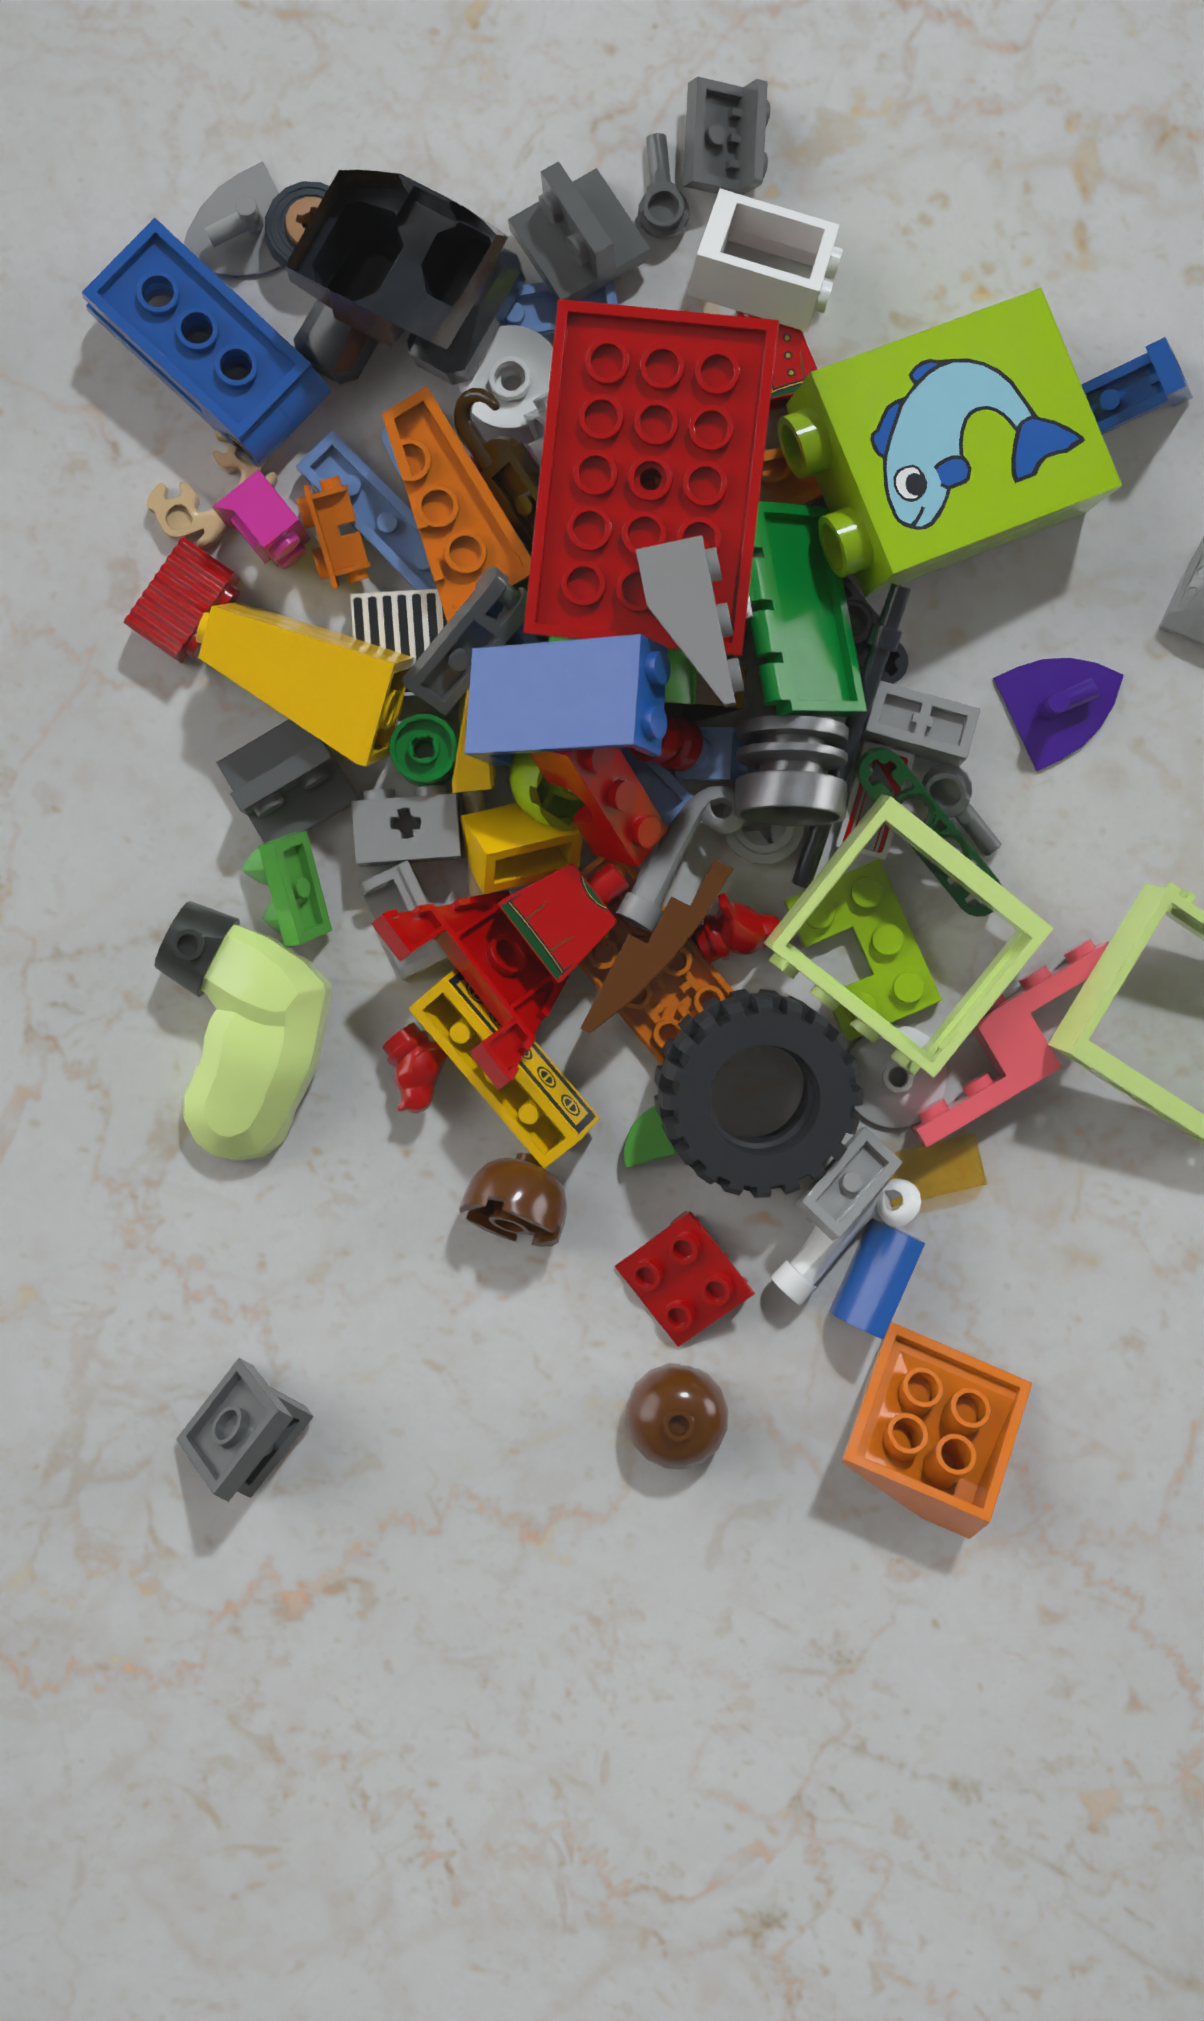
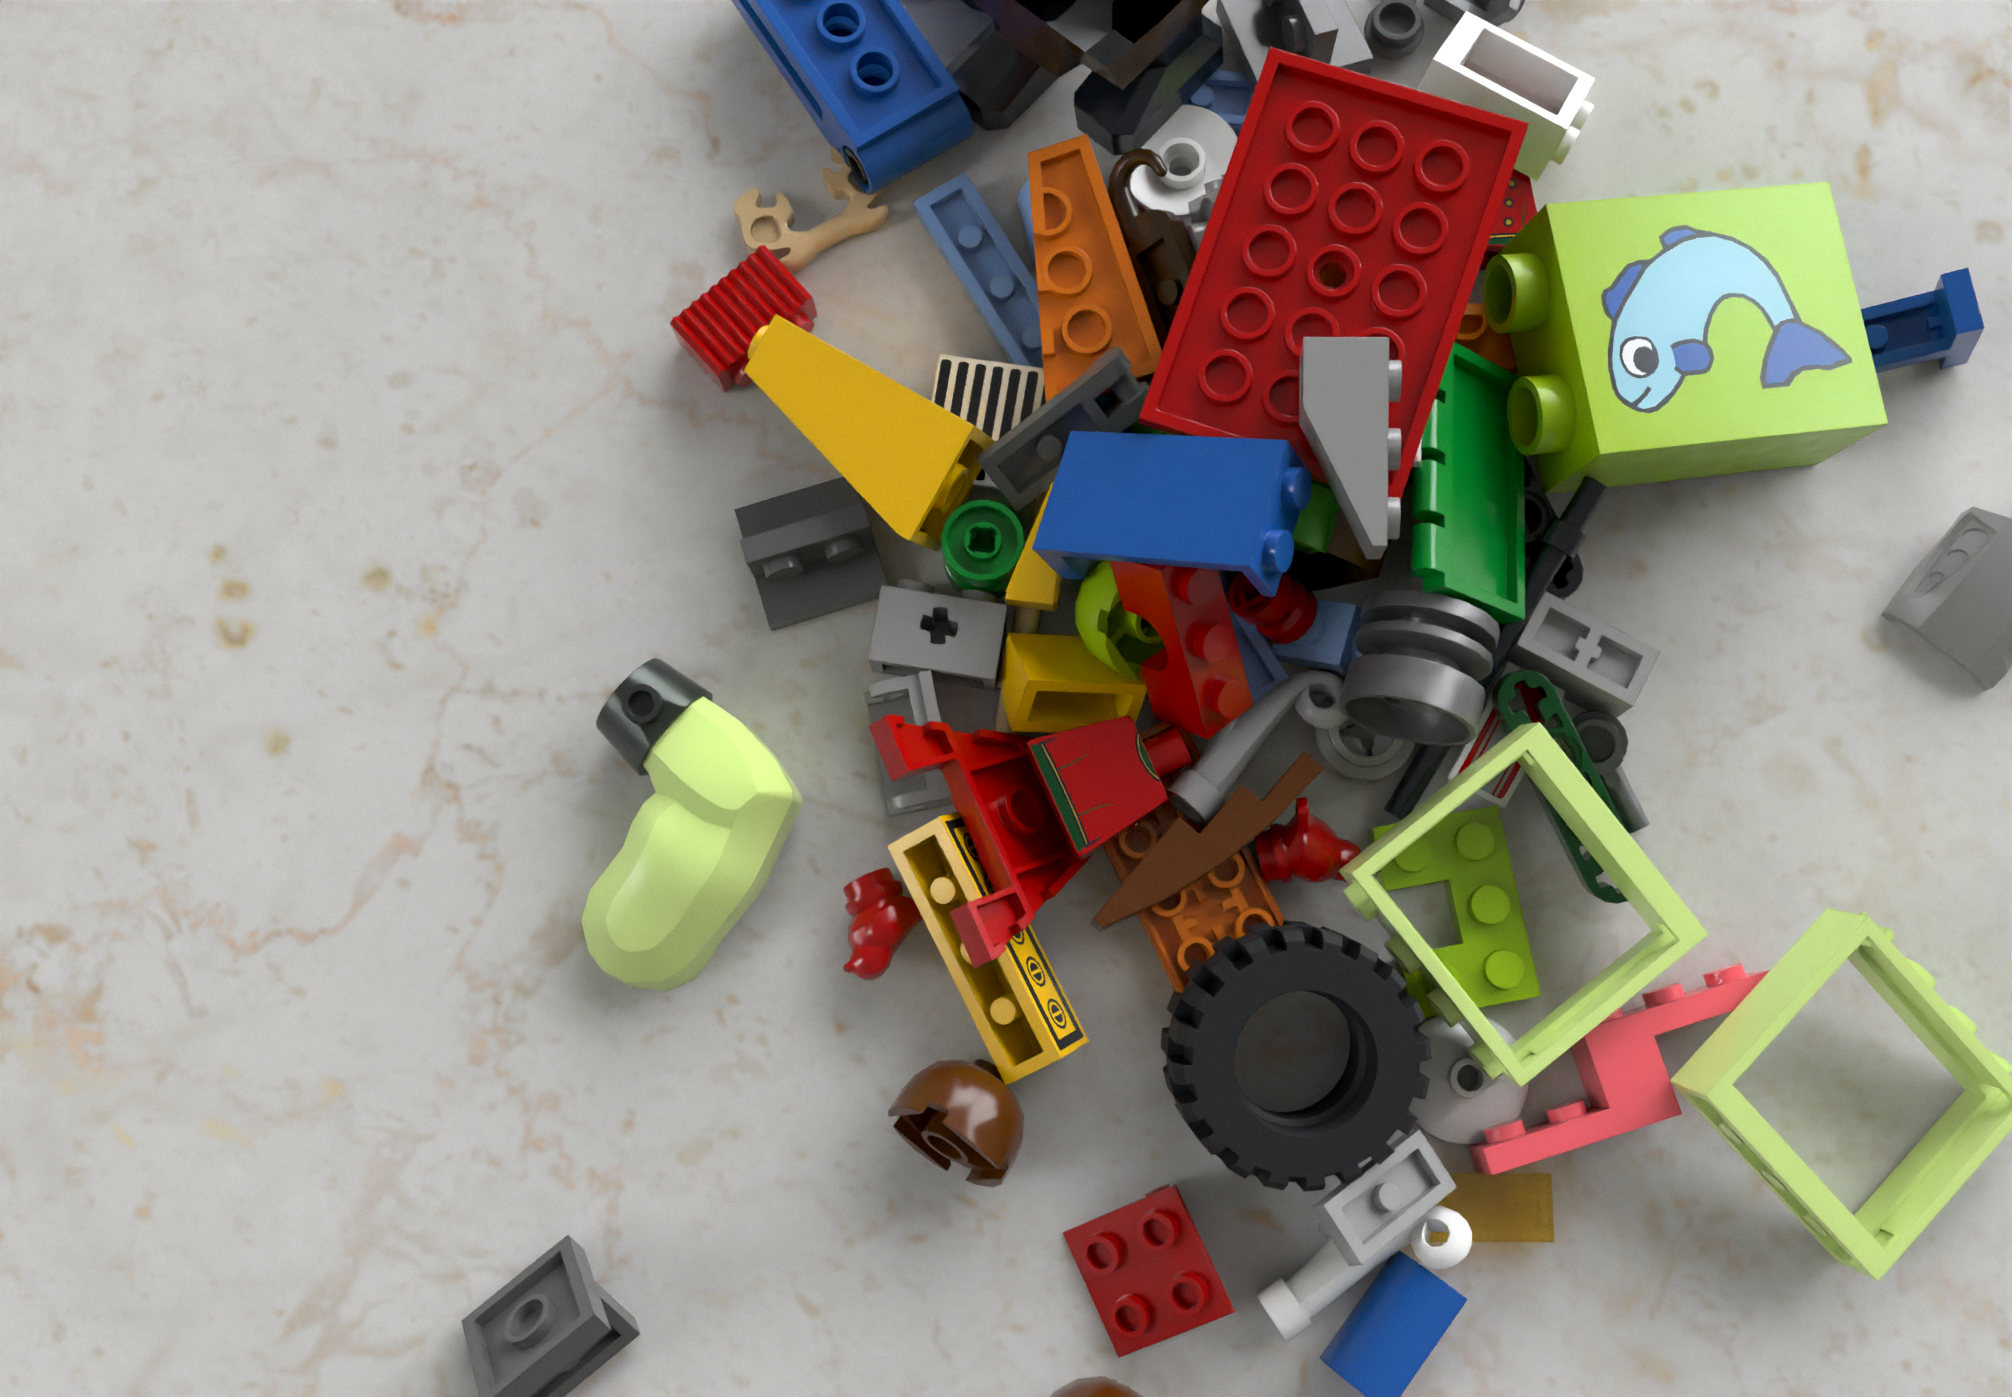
camera: 15 degrees right, 10 degrees down
dark pink window [212,469,311,569] -> none
bright green tile [242,831,332,947] -> none
orange hinge [297,475,371,589] -> none
bright green tile [624,1106,676,1168] -> none
dark purple shield [993,658,1124,771] -> none

